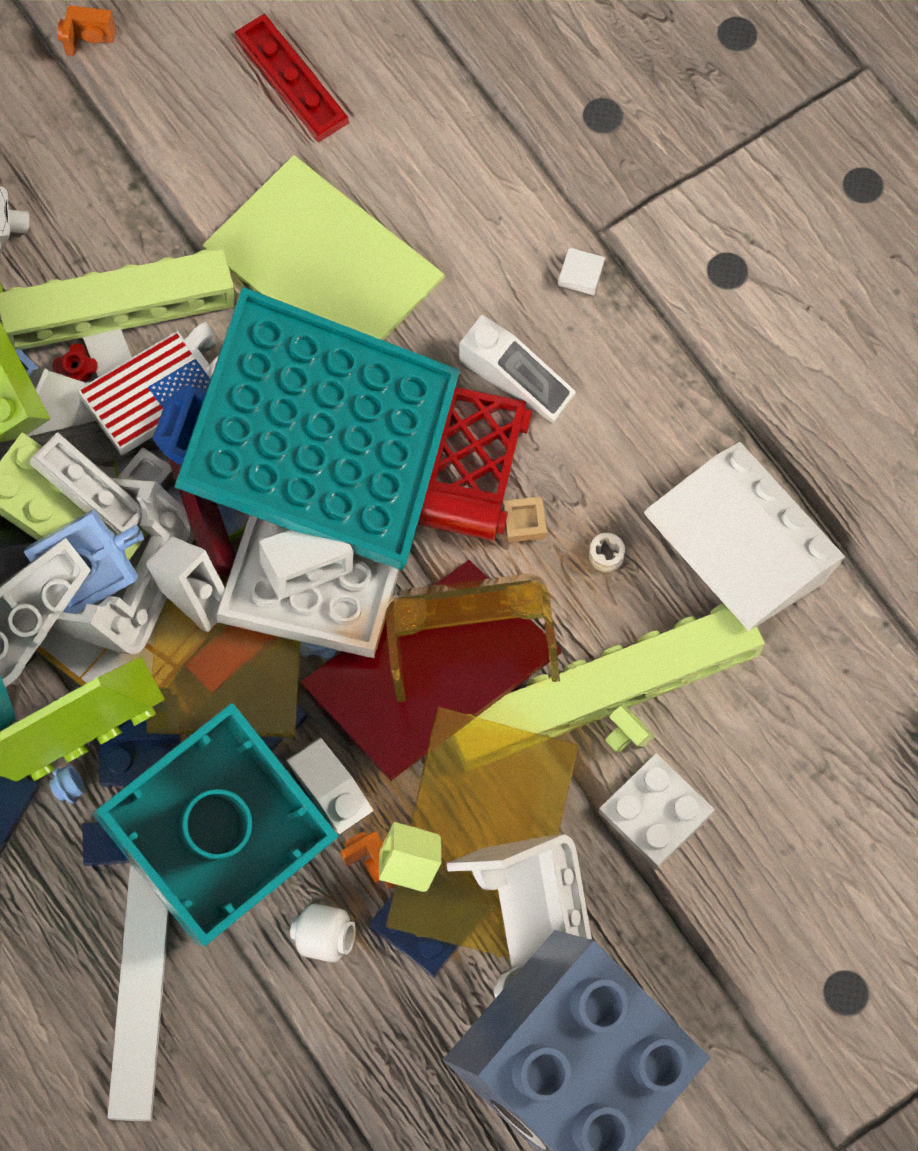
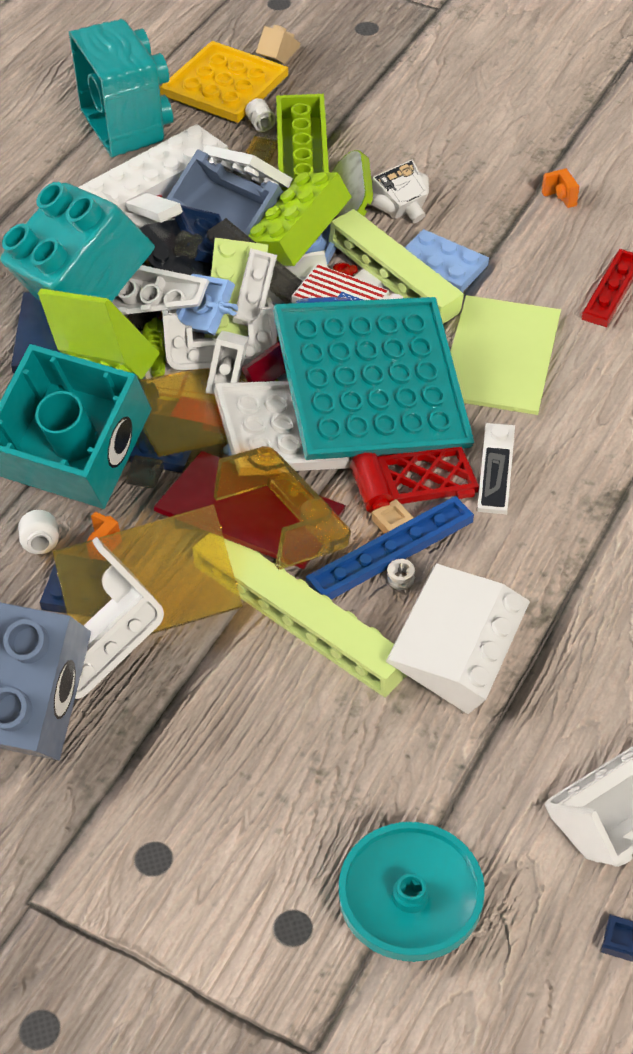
camera: 65 degrees right, 20 degrees down
white slope [259,530,353,600] -> none
white slope [286,737,374,834] -> none
yellowish green panel [379,822,441,892] -> none
white tile [558,247,605,296] -> none
white plate [598,753,715,869] -> none
yellowish green tile [605,705,655,753] -> none
none -> lime hinge [142,317,166,379]
none -> blue plate [306,496,474,600]
none -> light blue plate [405,229,489,292]

